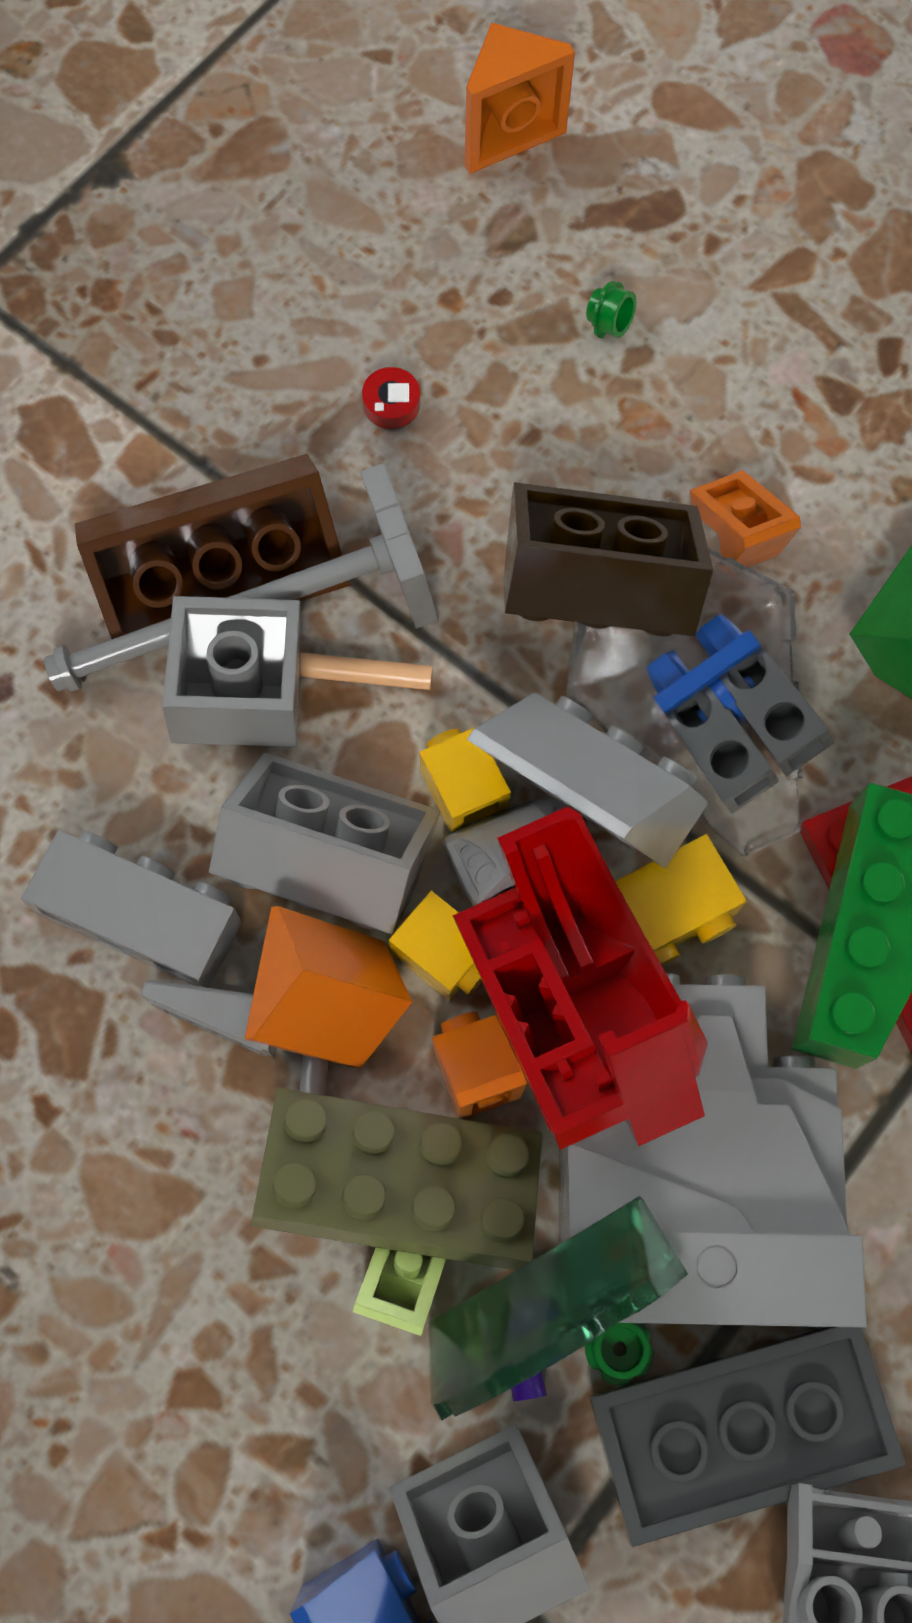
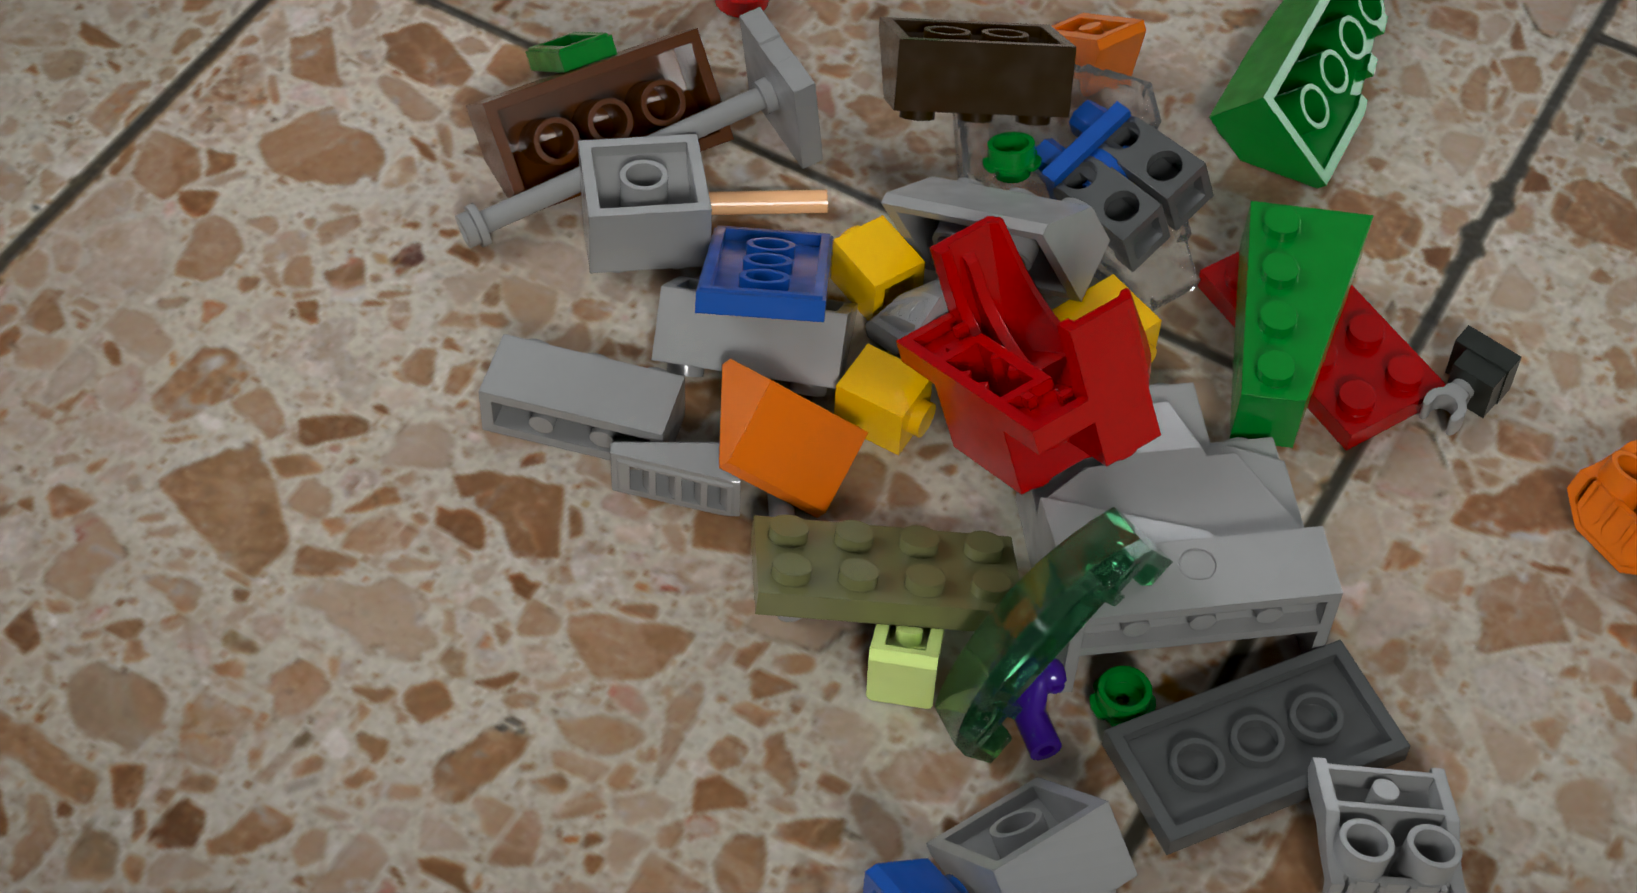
camera: 10 degrees left, 20 degrees down
orange slope [432,1011,527,1119] -> none
none -> green tile [525,32,618,73]
none -> blue tile [695,225,834,322]
none -> green plate [982,131,1042,183]

